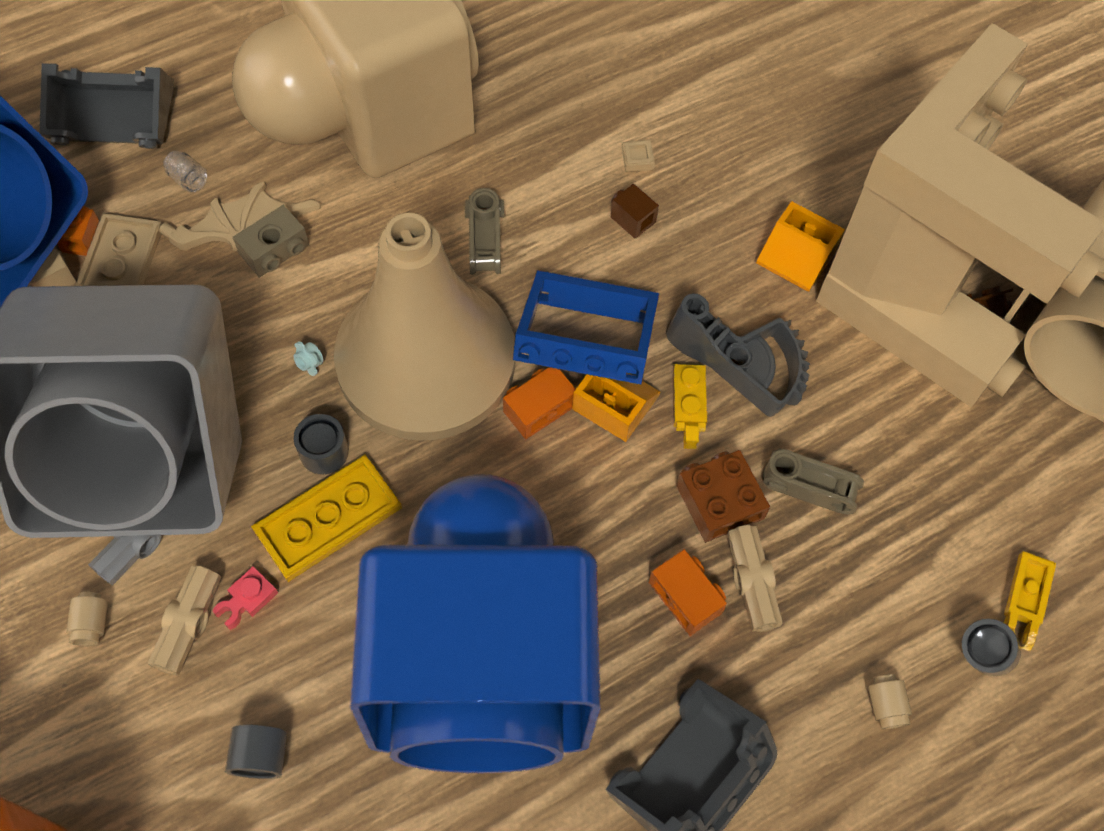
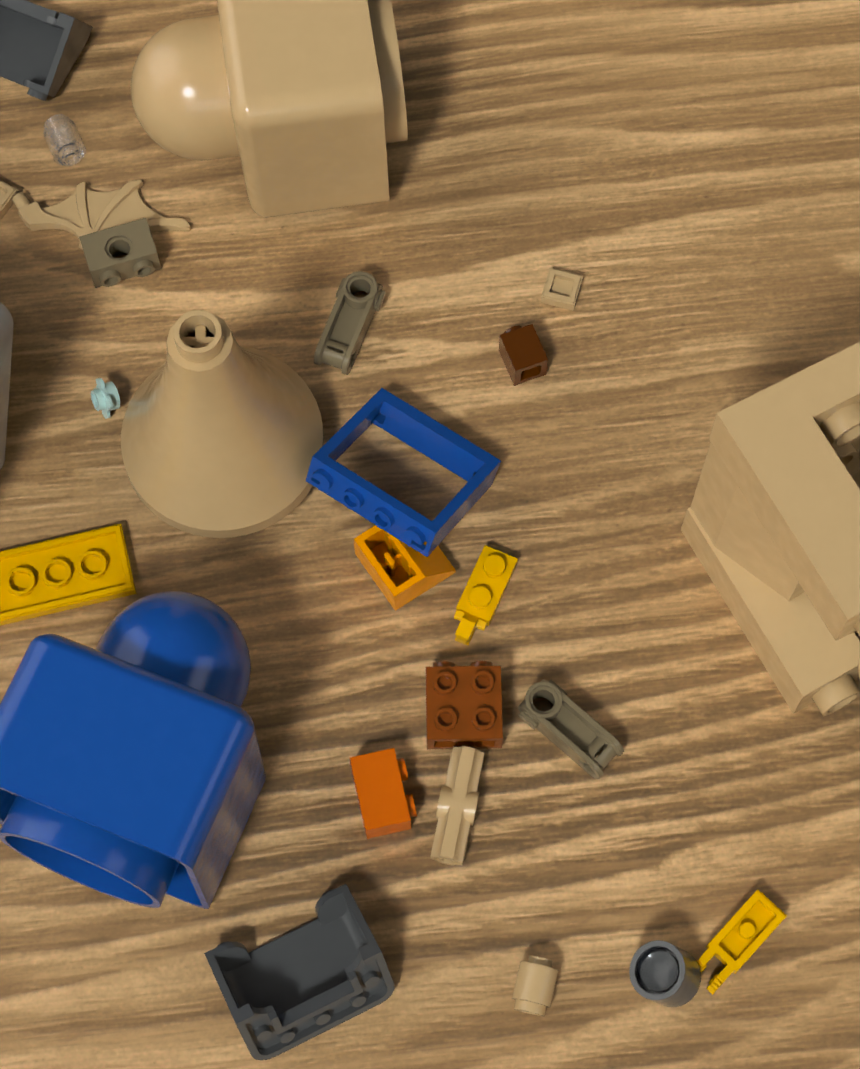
camera: 25 degrees right, 5 degrees up
dark grey piece [293,414,349,474] -> none
orange brick [503,367,576,439] -> none
dark grey arm [666,293,810,417] -> none
light orange slope [756,201,845,292] -> none

